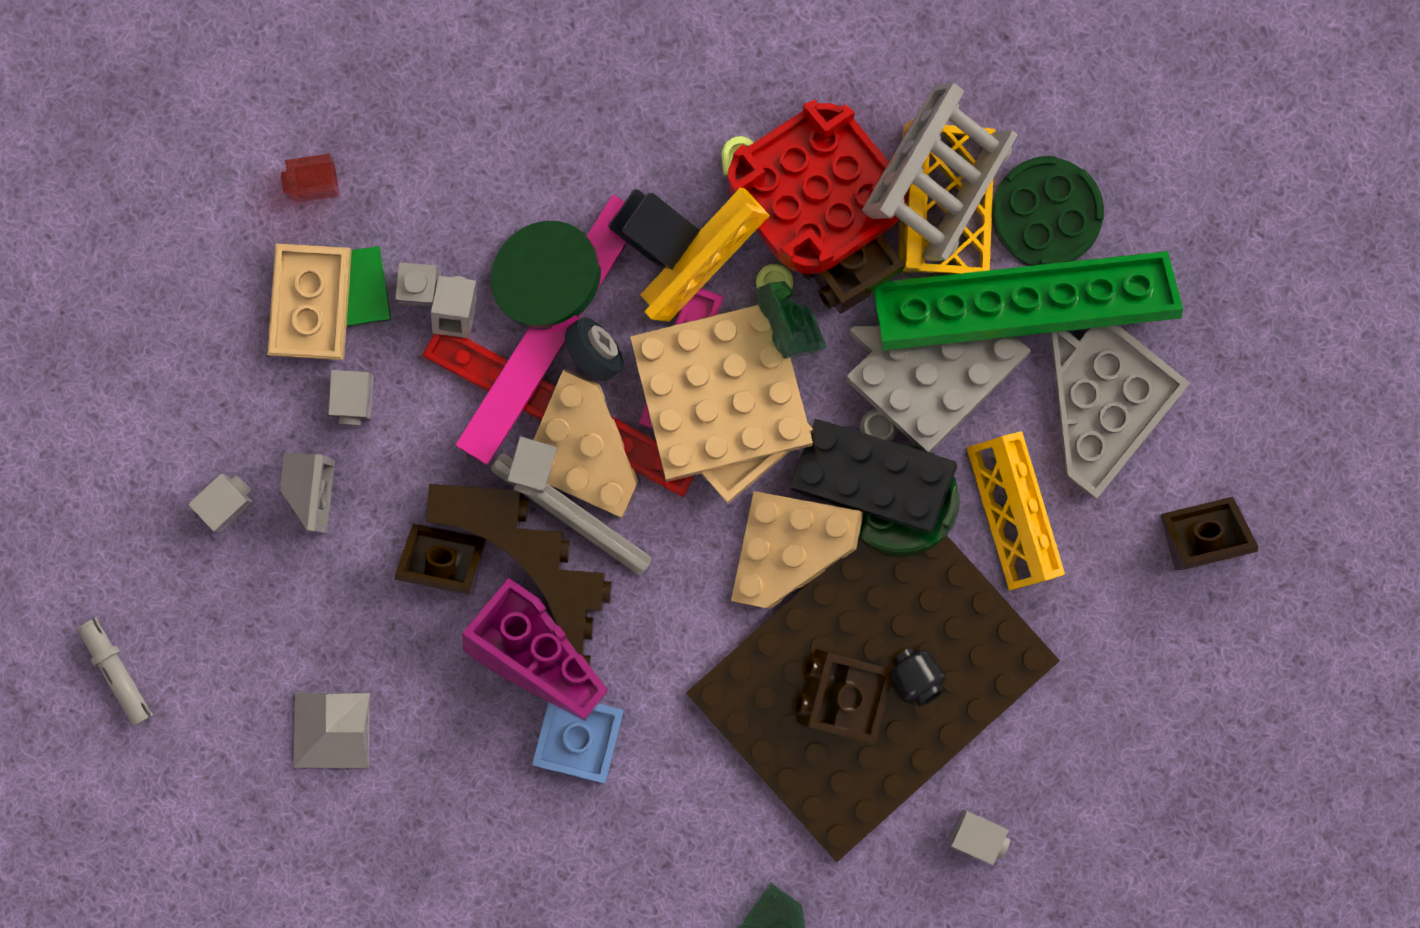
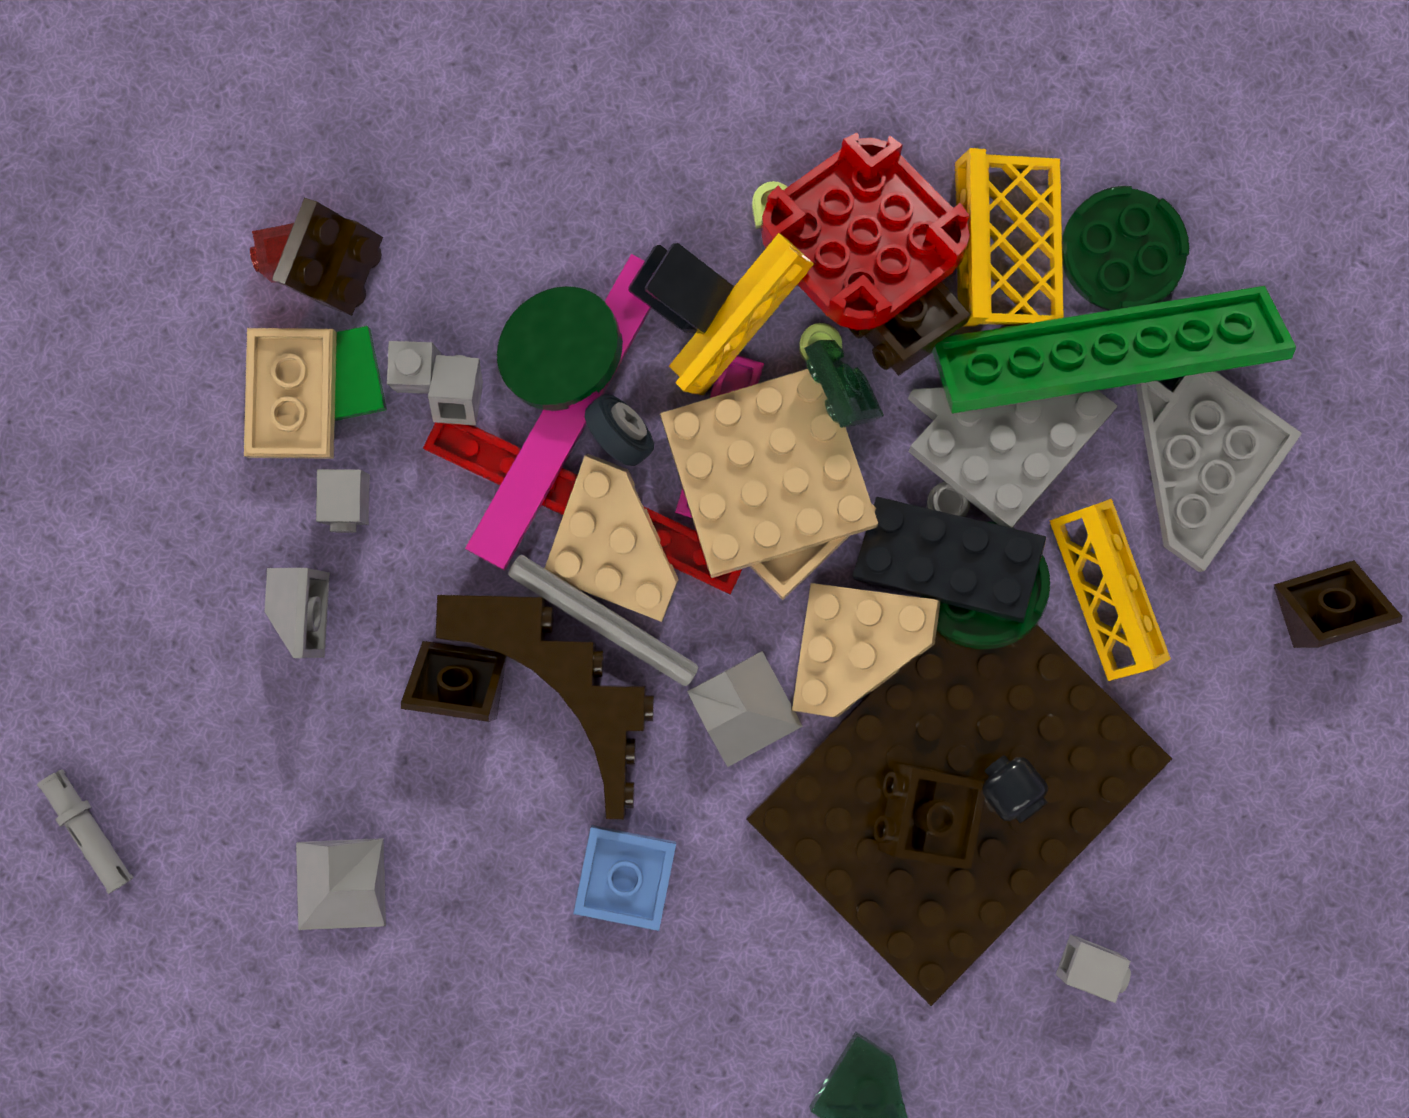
camera: 10 degrees left, 0 degrees up
light grey brick [188,473,253,533] -> none
magenta wedge [462,578,608,721] -> none
light grey brick [507,437,557,496] -> none
light grey fence [861,82,1018,261] -> none
none -> dark brown plate [272,197,383,316]
none -> light grey slope [687,651,803,767]

